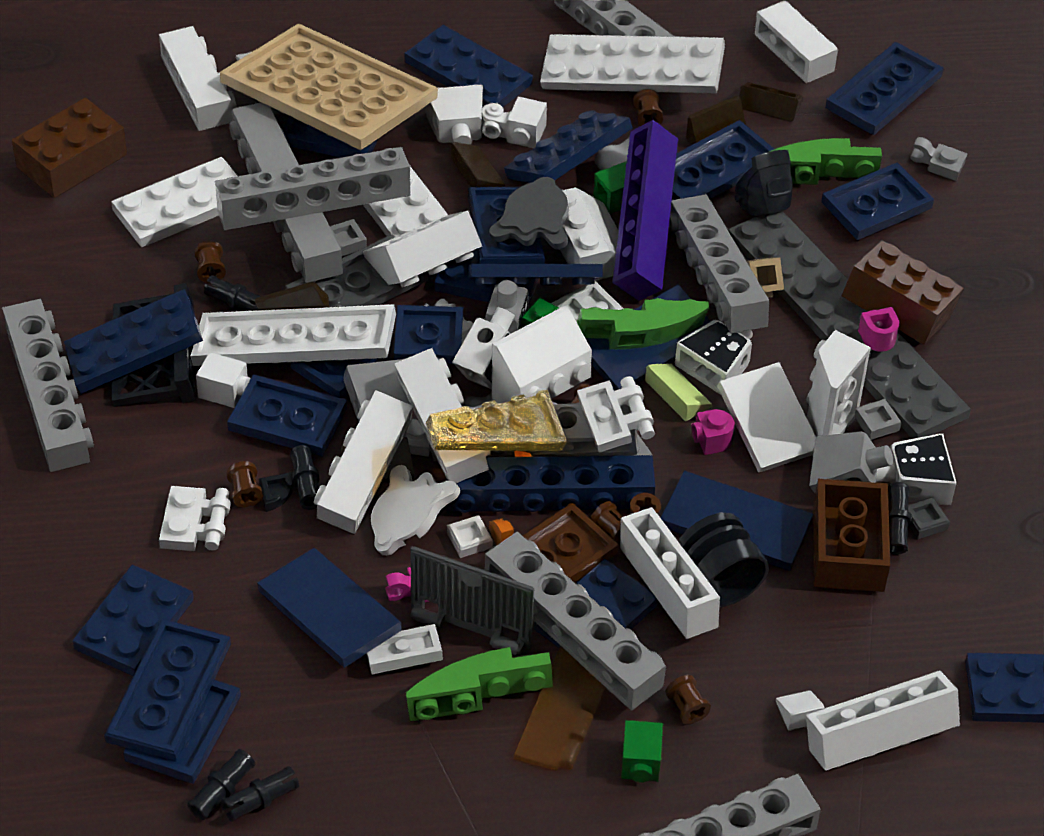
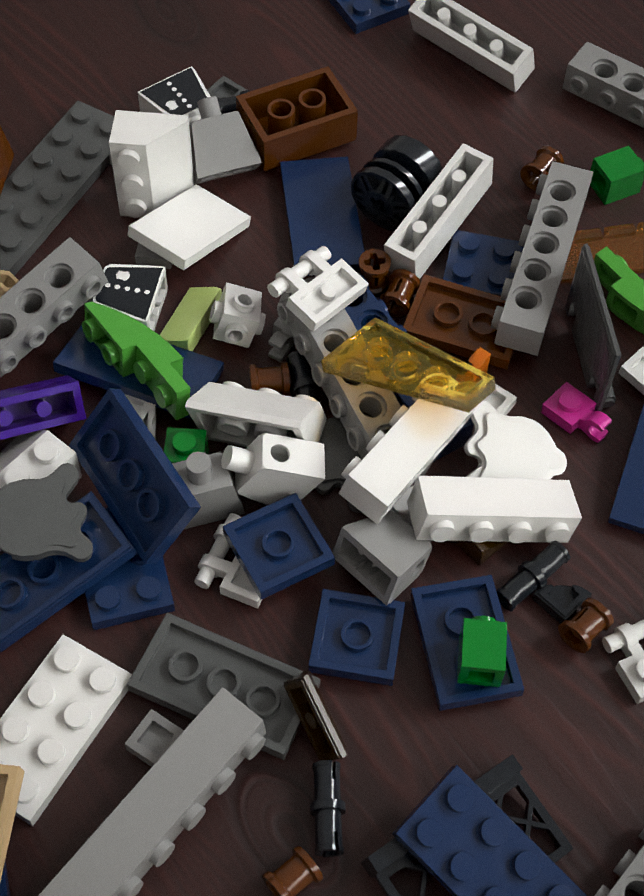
camera: 120 degrees left, 10 degrees up
white plate [190,304,396,366] -> none
white brick [196,352,251,408] -> none
light grey brick [215,147,411,230] -> none
white slope [363,210,482,287] -> none
dark pink plate [691,409,735,455] -> none
white slope [776,690,825,731] -> none
dark pink plate [858,307,899,352] -> none
none -> white brick [209,282,266,348]
none -> green brick [457,616,507,687]

